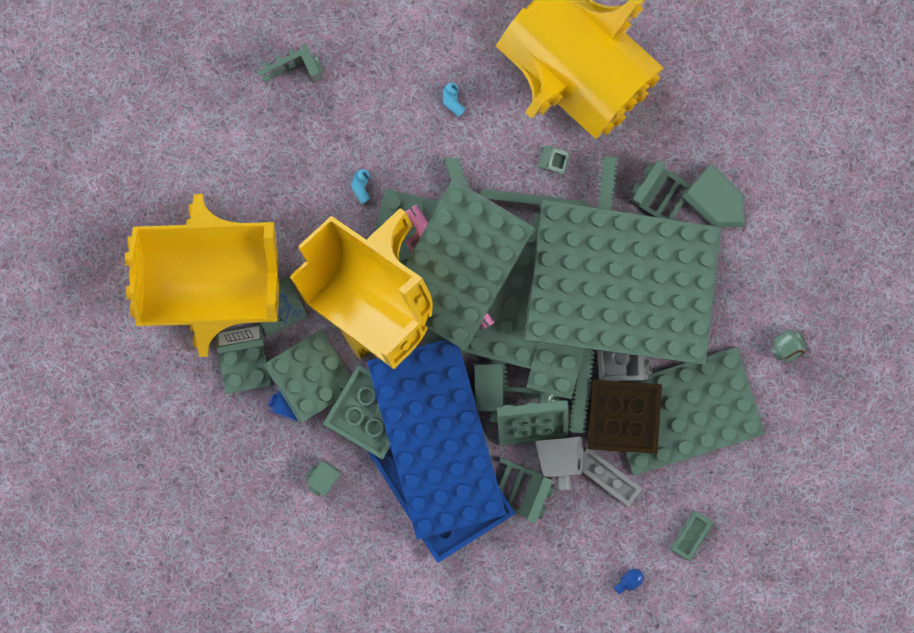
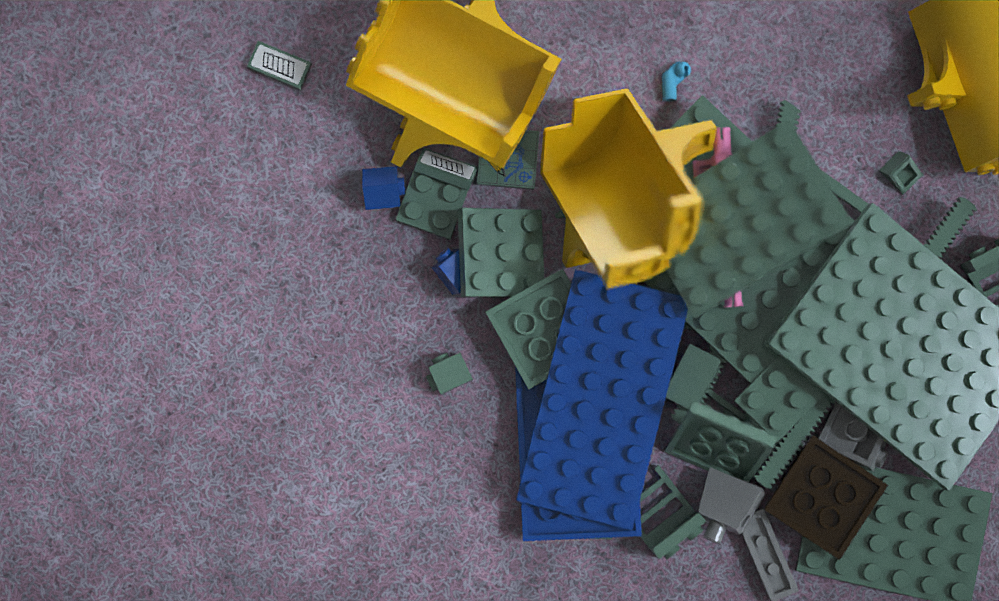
camera: 25 degrees right, 5 degrees down
medium azure arm [443,82,466,117] -> none
none -> tile [247,41,312,90]
none -> blue brick [362,166,405,210]

